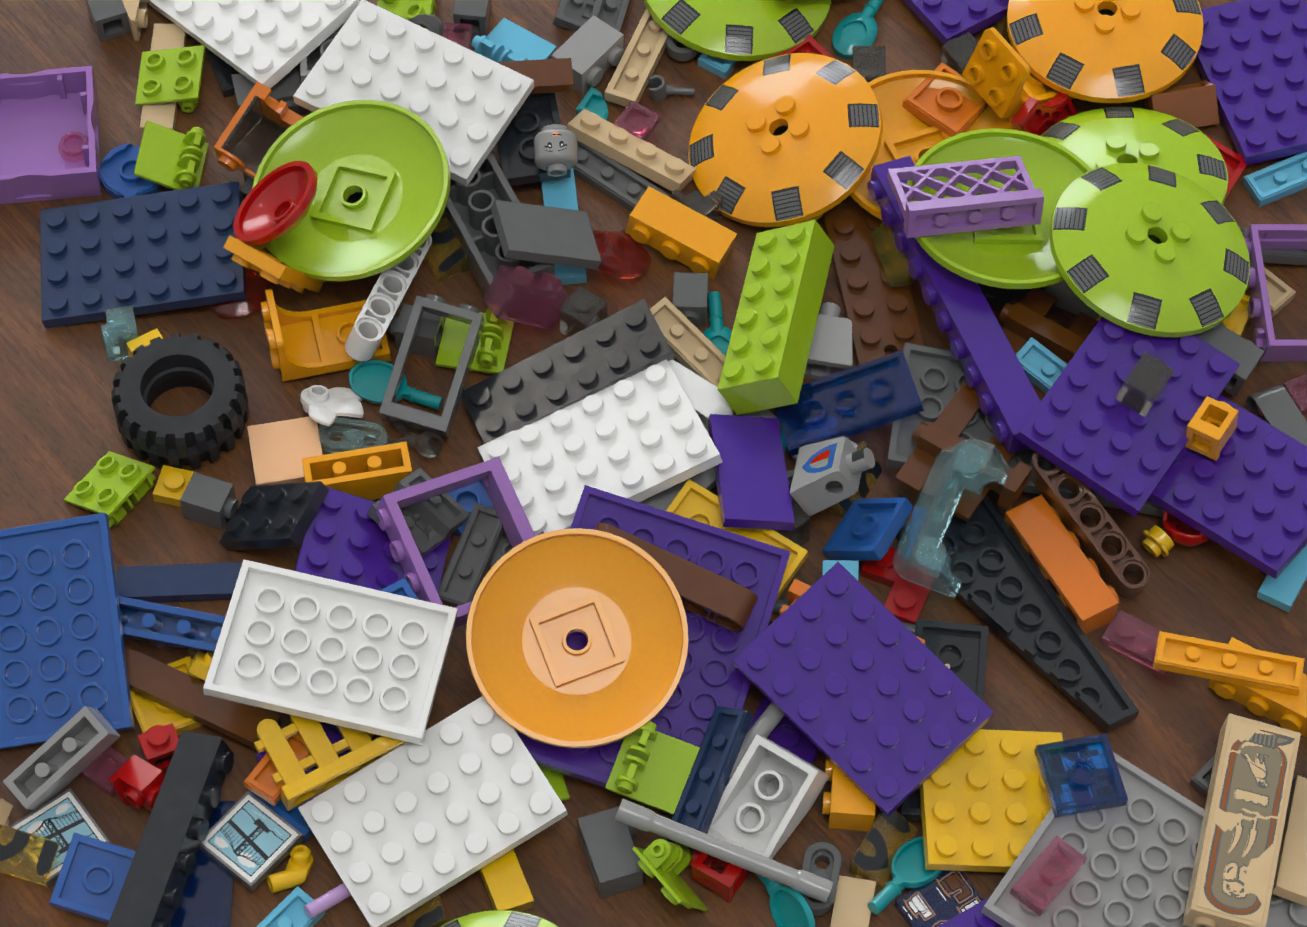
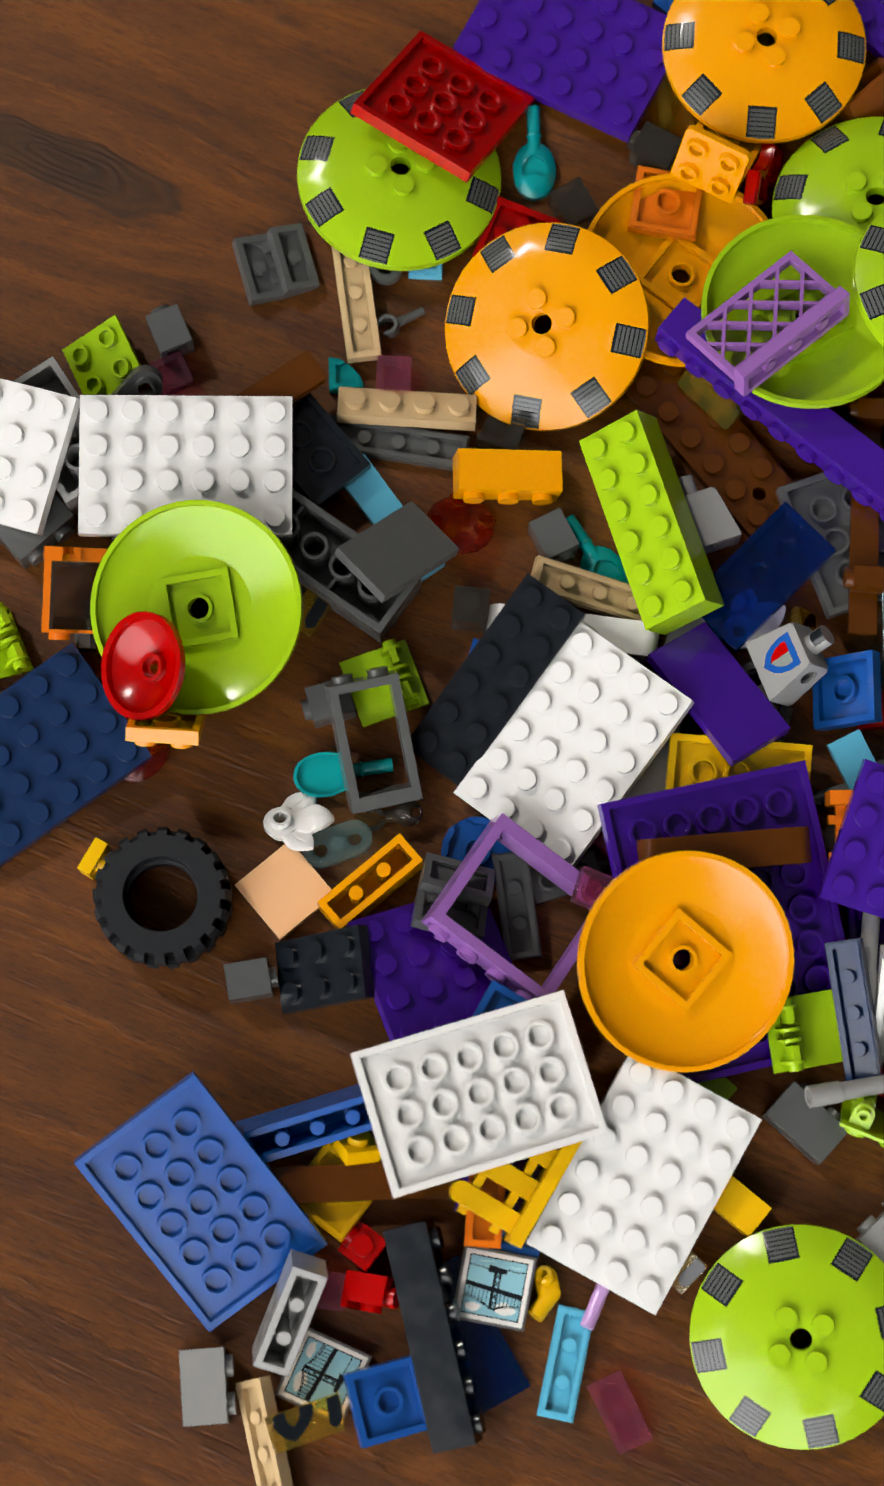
camera: 30 degrees left, 20 degrees up
lime hinge [64,451,156,528] -> none
clear light blue brick [101,305,139,362] -> none
dark blue tile [117,562,261,602] -> none
yellow plate [152,465,194,507] -> none
light orange bracket [260,289,391,382] -> none
white beam [345,235,432,361] -> none
medium azure hinge [471,18,557,62] -> none
clear pink piece [483,265,570,330] -> none
light grey head [534,124,578,177] -> none
light grey brick [552,15,625,95] -> none

